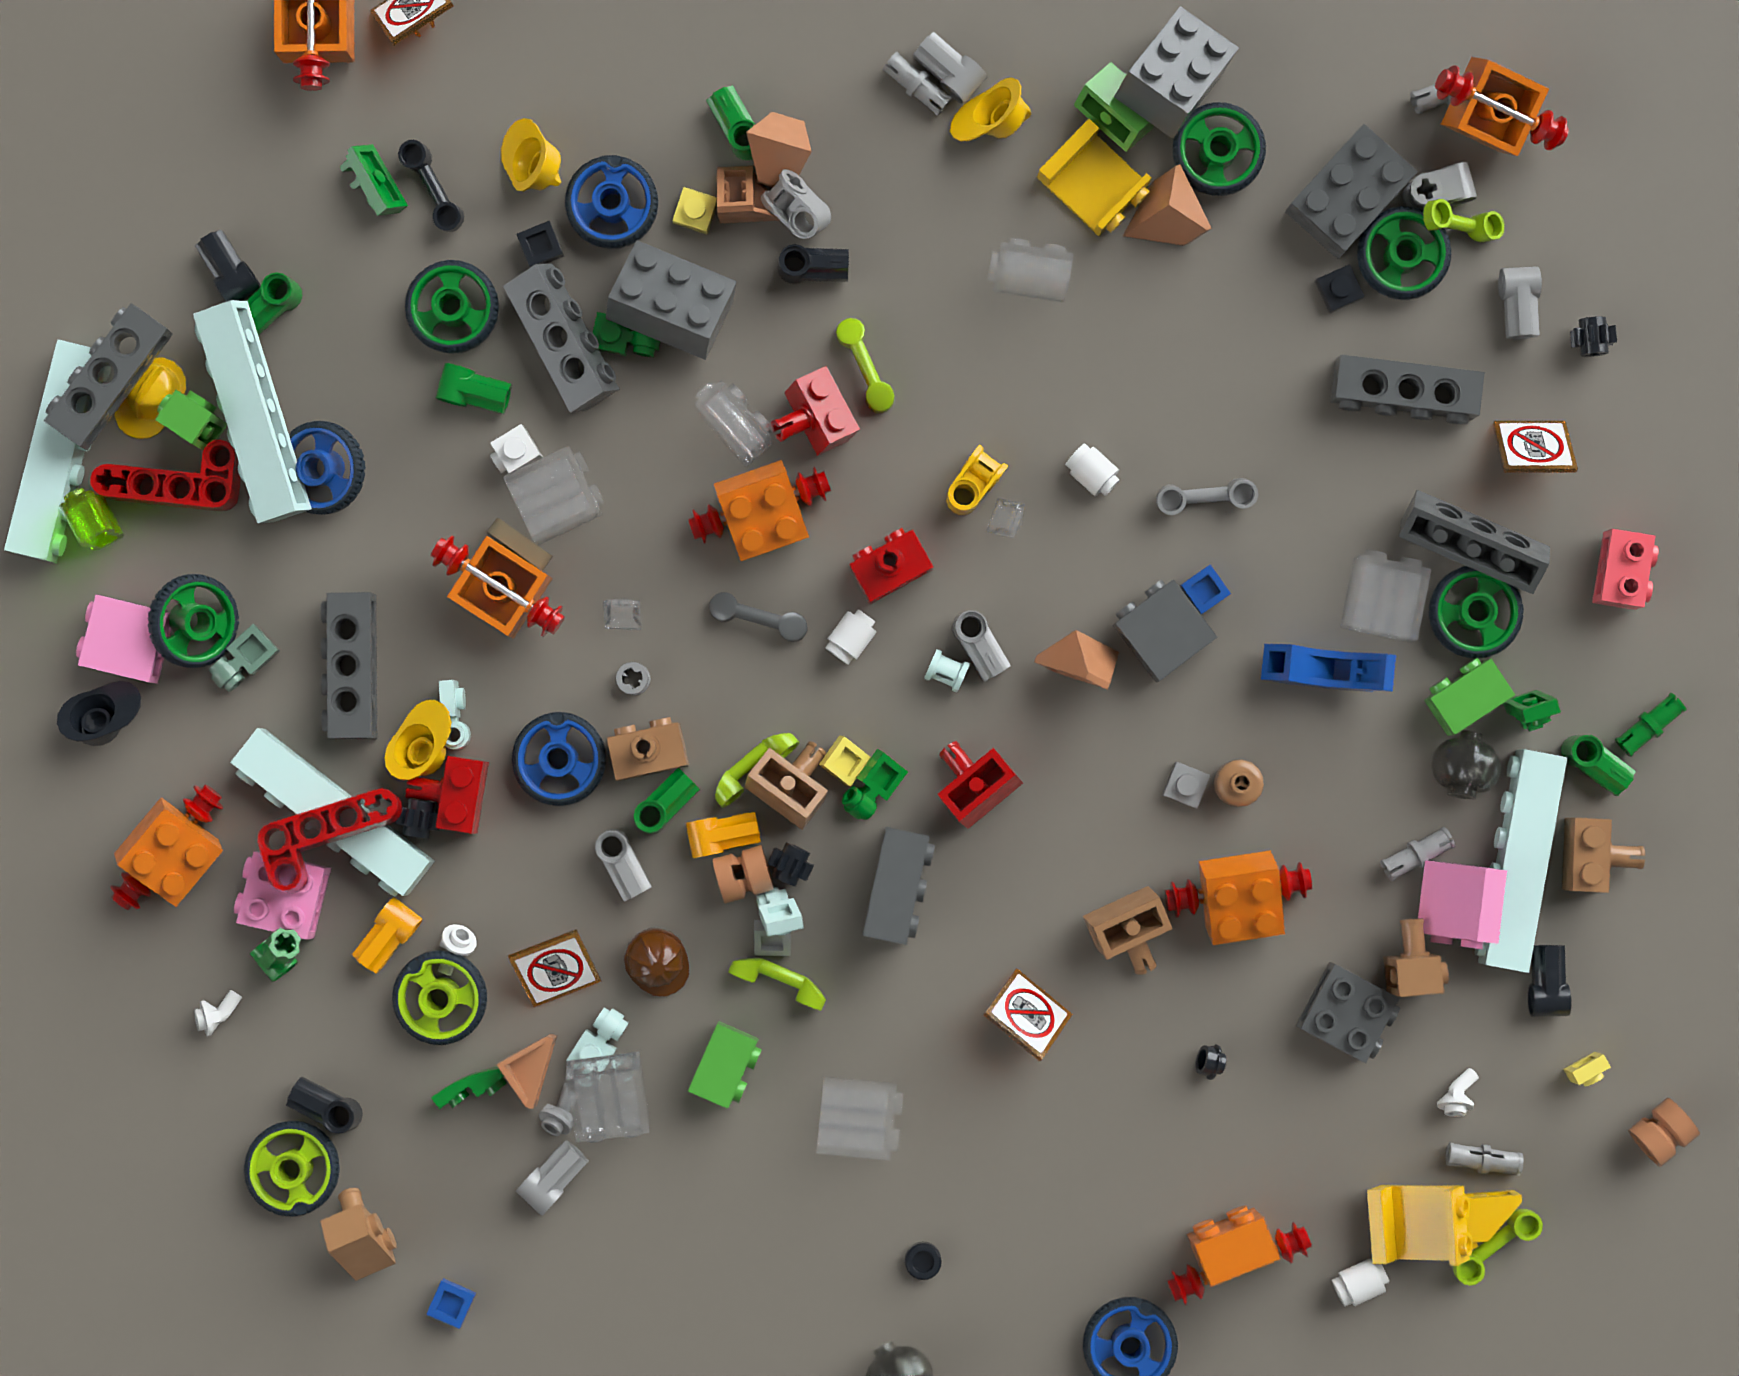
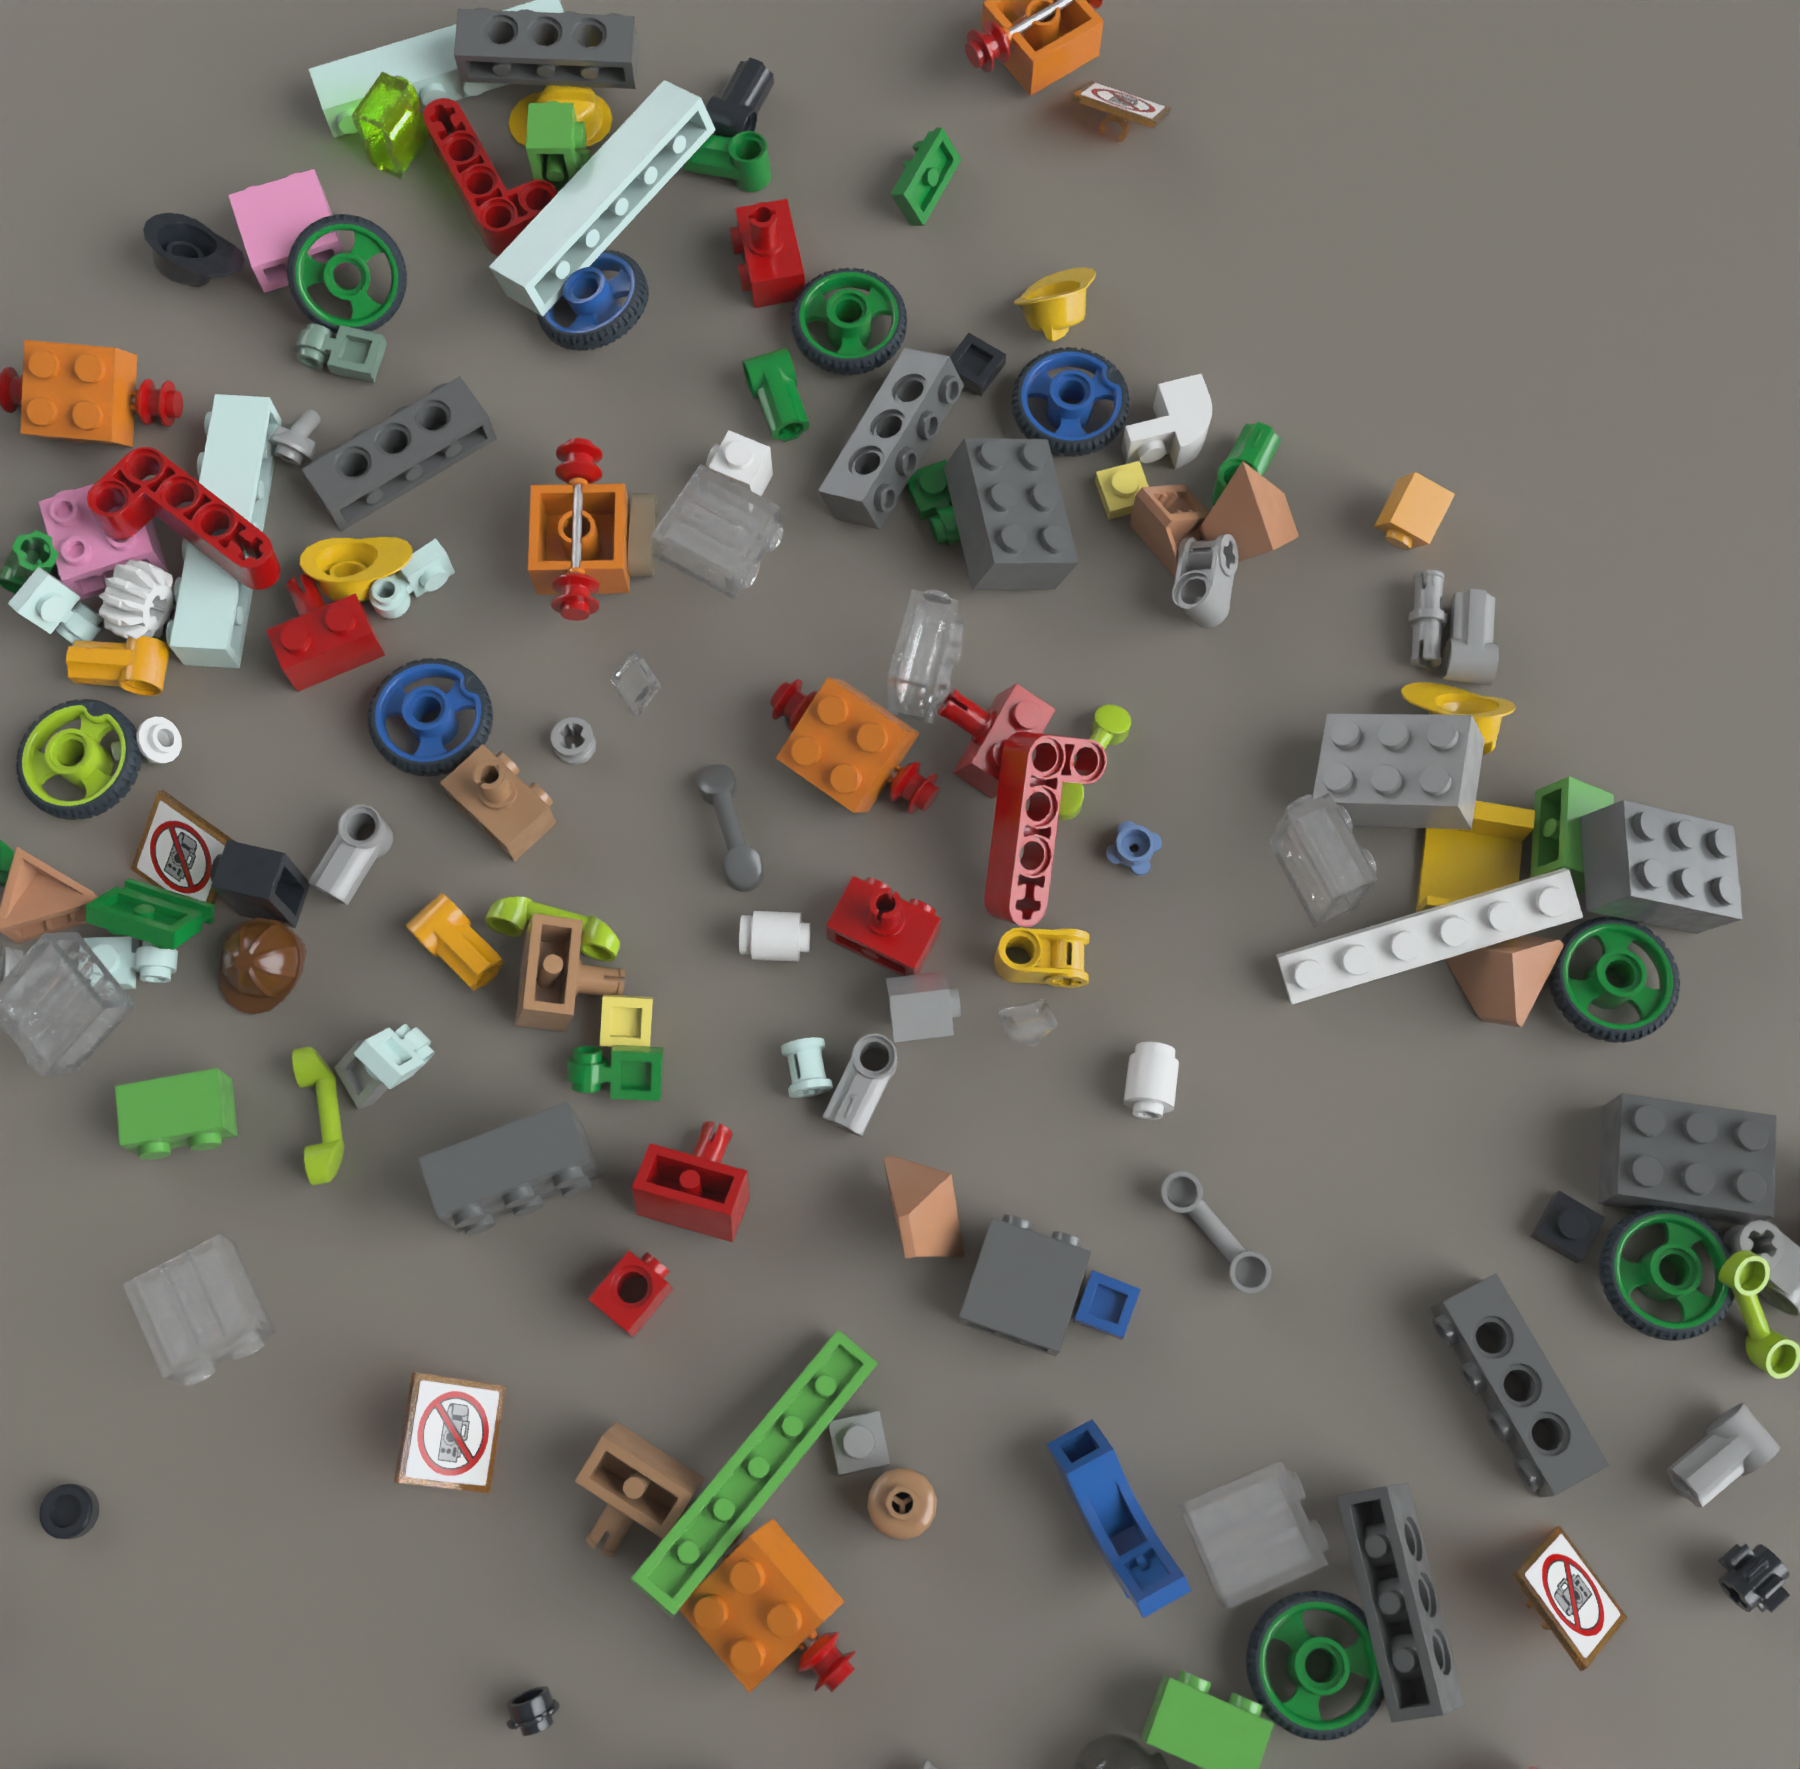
camera: 55 degrees right, 15 degrees down
black gear [395,799,439,839] -> none
black bar [398,139,465,232] -> none
green piece [634,768,700,834] -> none
nougat wheel [712,845,774,904] -> none
black gear [767,842,814,887] -> none
black piece [777,244,849,284] -> none
none -> light aqua plate [8,567,103,644]
none -> green plate [85,878,215,950]
none -> white gear [98,559,176,639]
none -> black piece [210,840,310,928]
none -> light grey plate [269,410,321,466]
none -> red brick [588,1250,673,1338]
none -> bright green plate [630,1330,878,1619]
none -> red brick [729,199,805,308]
none -> light grey brick [886,971,961,1043]
none -> red beam [984,731,1107,927]
none -> medium blue plate [1106,821,1162,876]
none -> white brick [1121,373,1212,469]
none -> white plate [1276,868,1583,1004]
none -> light grey brick [1312,714,1485,830]
none -> light orange brick [1374,472,1455,550]

